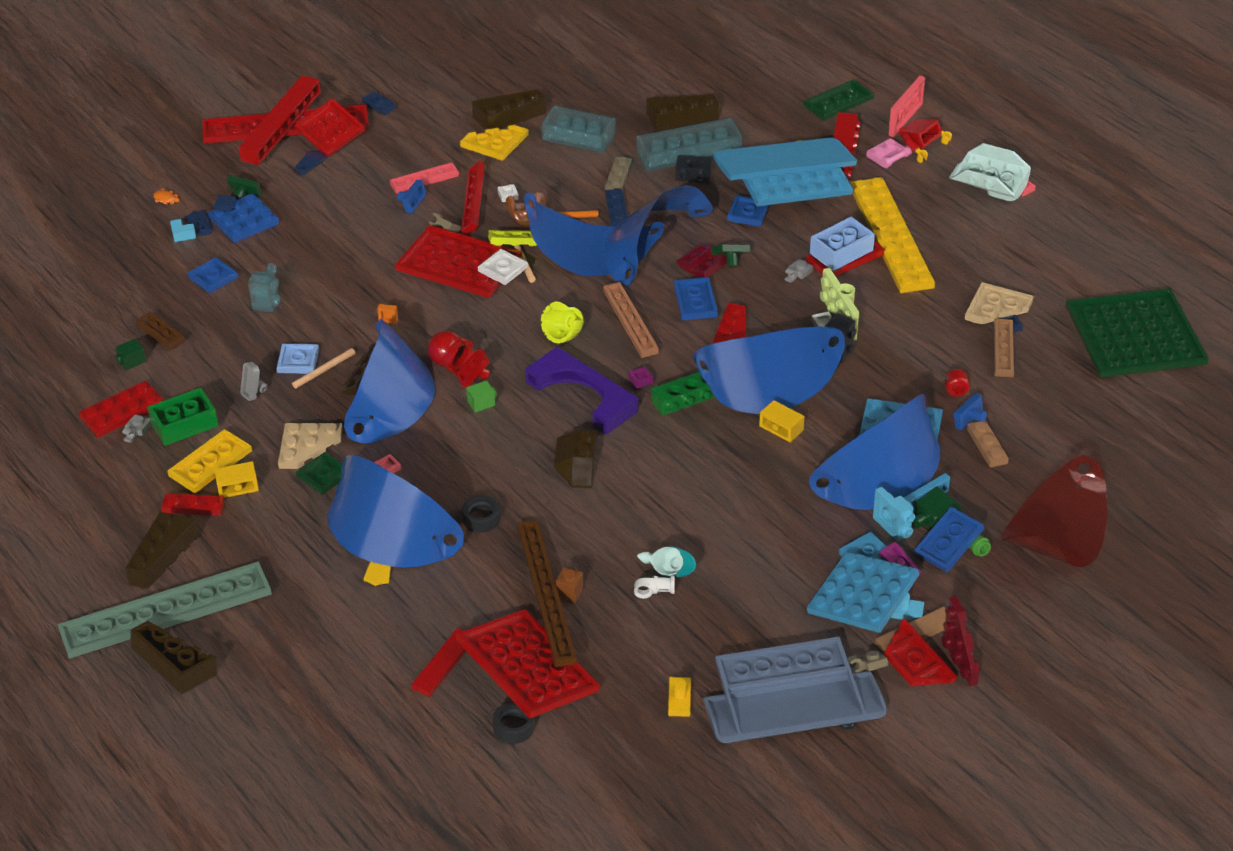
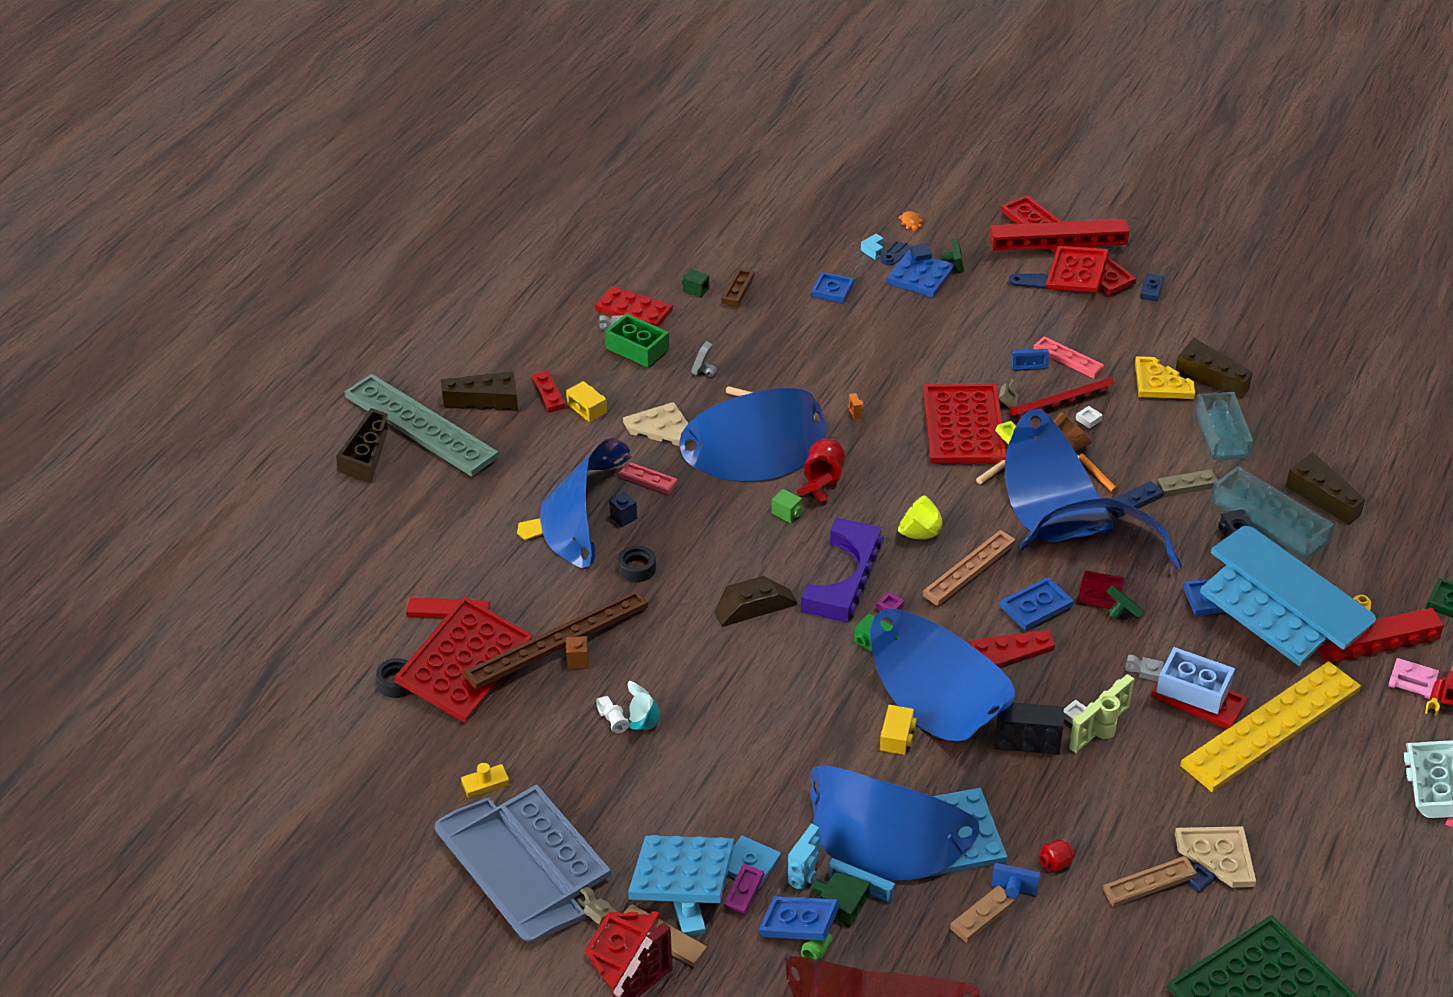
camera: 65 degrees right, 0 degrees up
yellow plate [167,429,252,493] -> none
clear light blue brick [248,264,280,312] -> none
light blue tile [277,344,319,374] -> none
dark green tile [296,452,342,495] -> none
white tile [478,249,528,285] -> none

